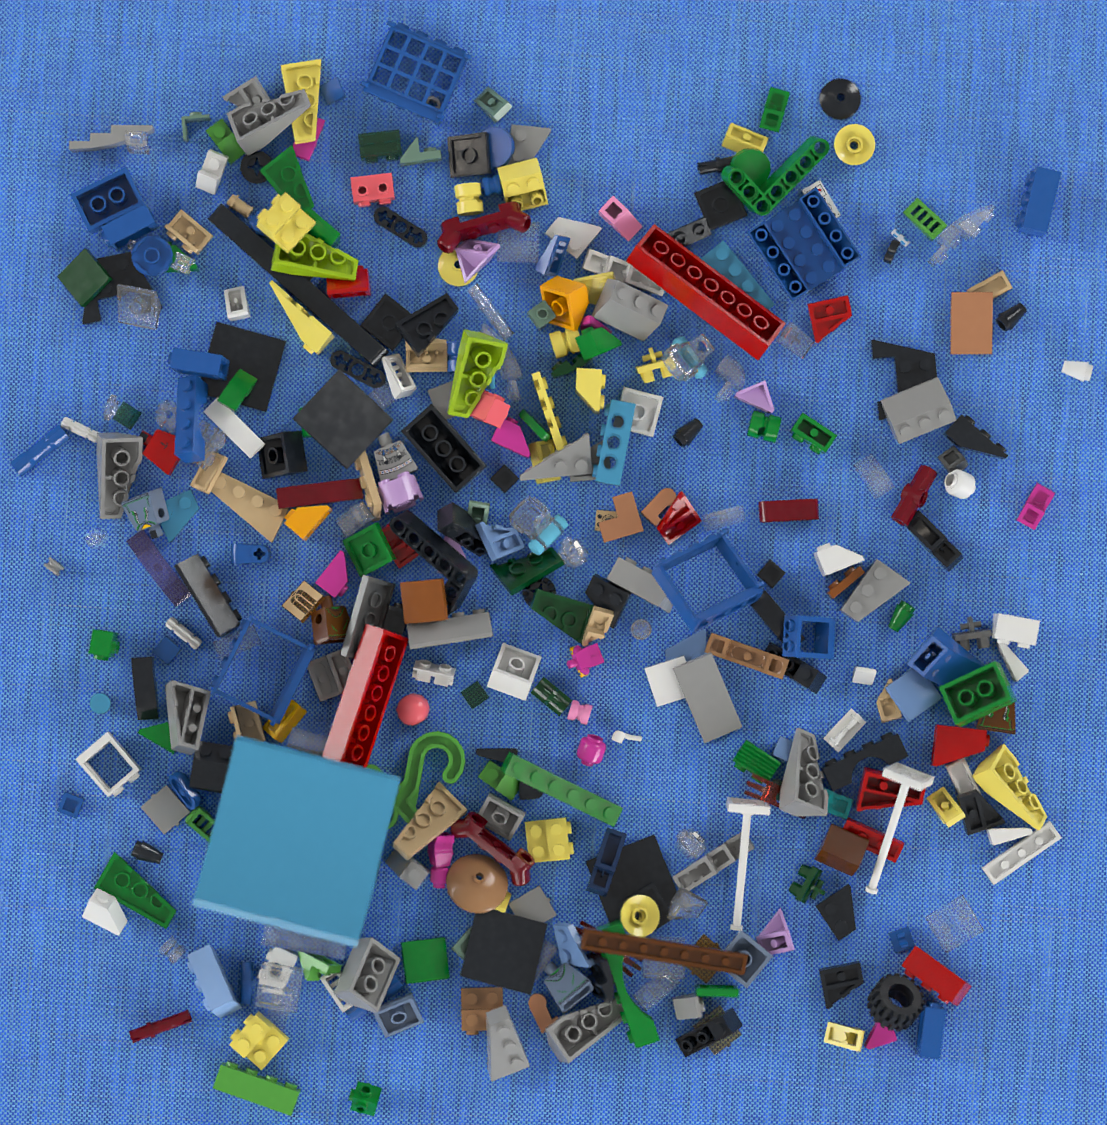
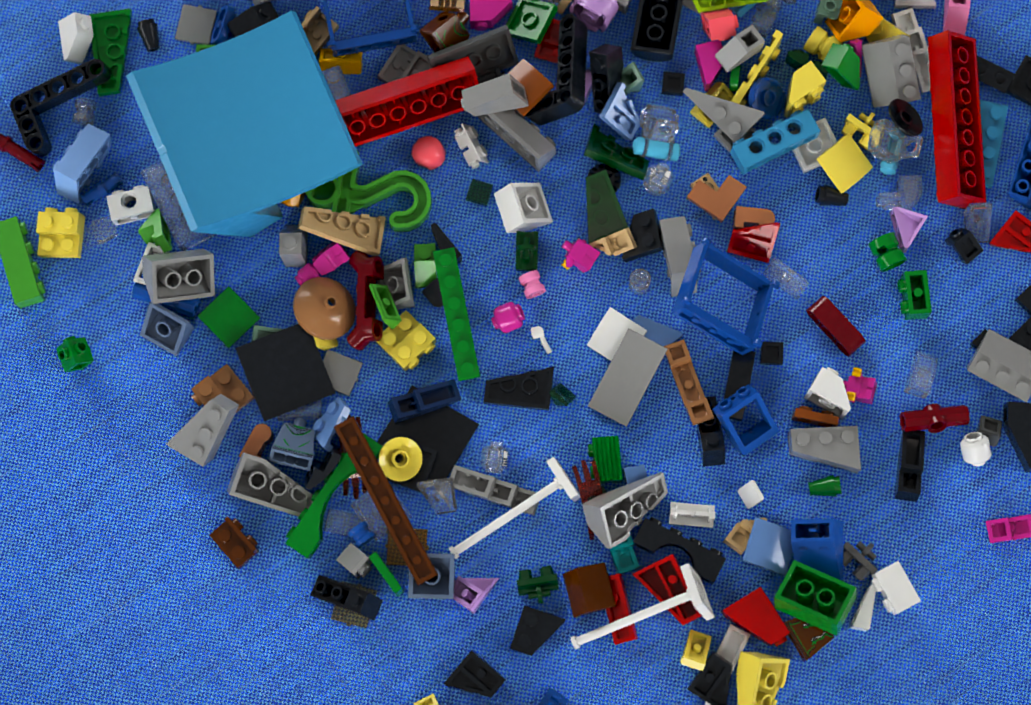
camera: 60 degrees right, 10 degrees down
clear slope [255,962,304,1013] -> none
none -> black beam [10,59,112,157]
none -> reddish brown bracket [209,516,259,569]
none -> blue wheel [347,521,376,548]
none -> bright green slope [369,284,402,329]
none -> light grey slope [461,73,529,116]
none -> black wing [484,366,554,411]
none -> slope [549,383,576,406]
none -> light grey slope [715,24,765,73]
none -> blue tile [748,76,786,119]
none -> light yellow slope [816,133,873,194]
none -> dark pink piece [843,367,877,405]
none -> black dish [888,99,923,137]
none -> black bracket [945,228,983,264]

